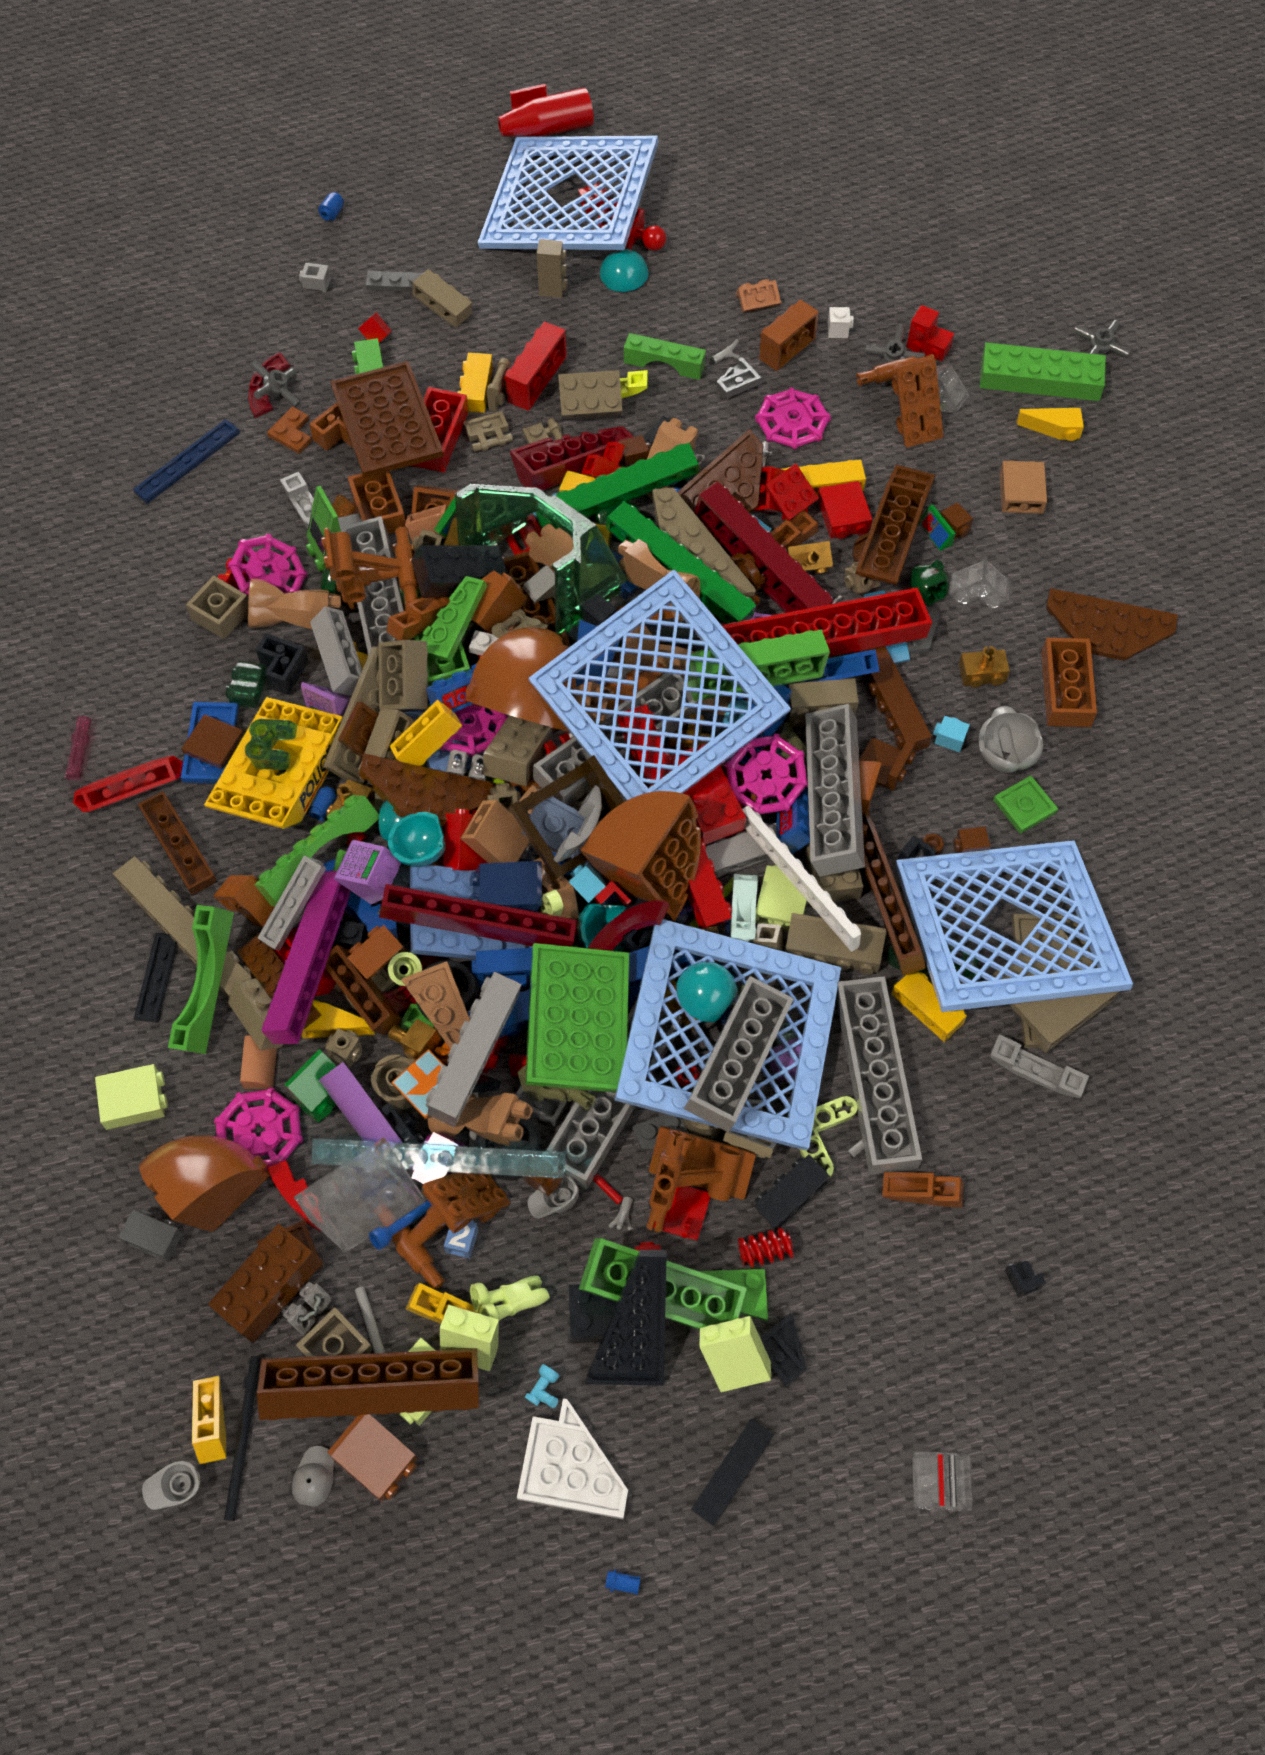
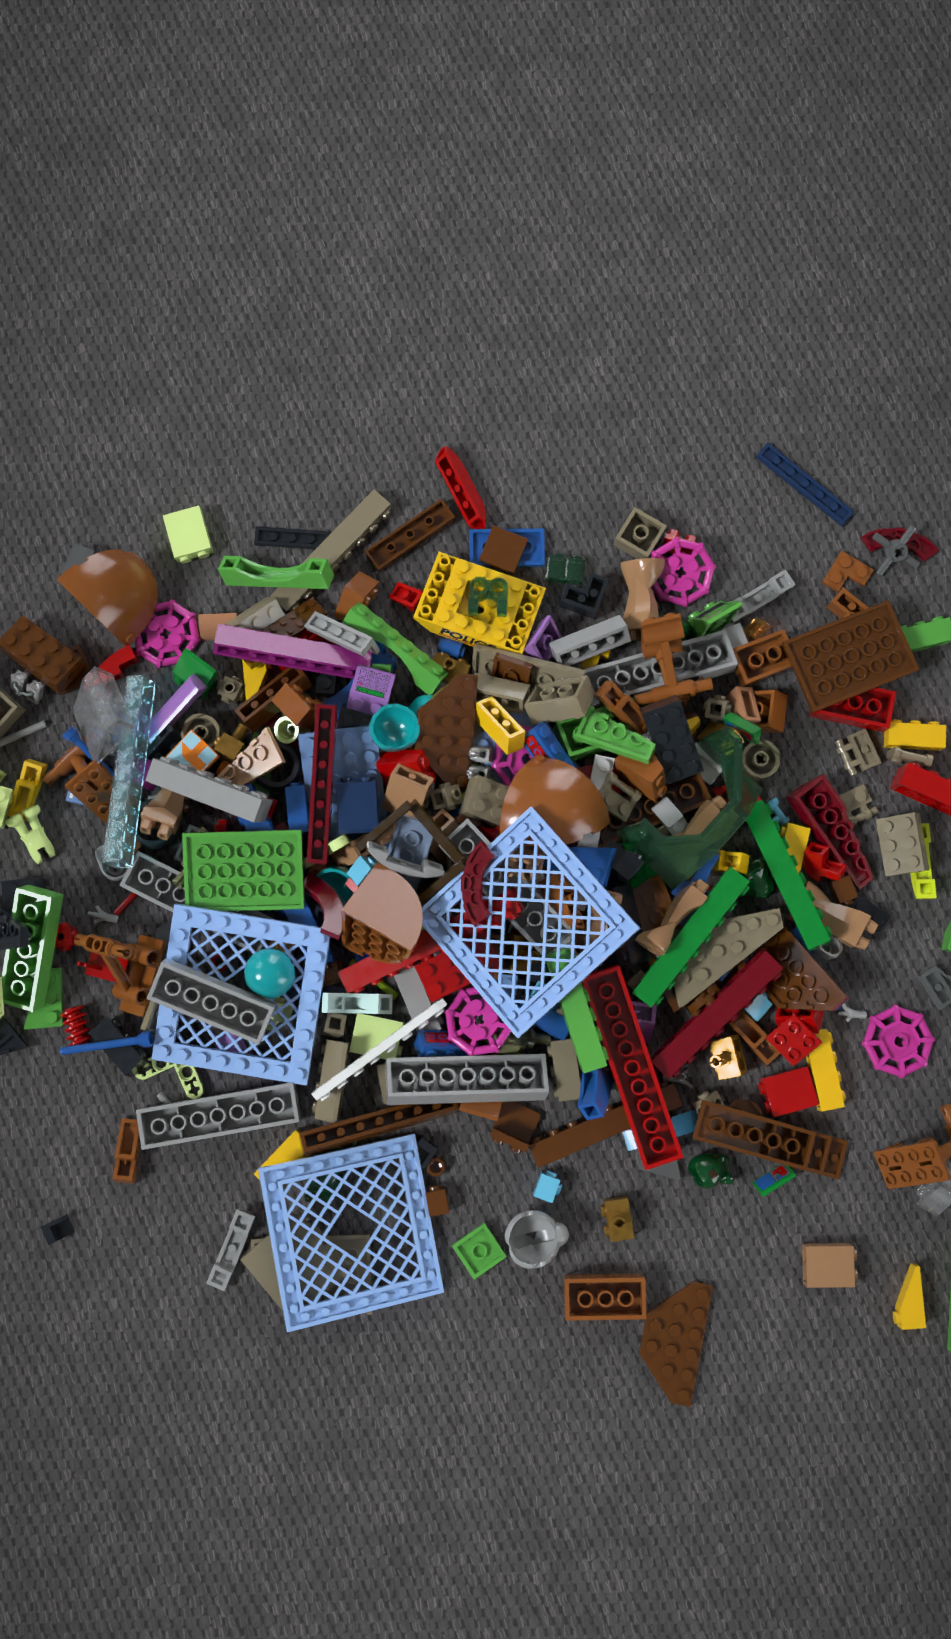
camera: 85 degrees right, 20 degrees up
clear pink pin [65,716,91,780] -> none
reddish brown brick [941,502,973,540] -> none
clear brick [949,560,1011,608] -> none
none -> blue piece [59,1031,154,1055]
none -> red slope [388,582,423,613]
none -> dark red tile [461,841,496,927]

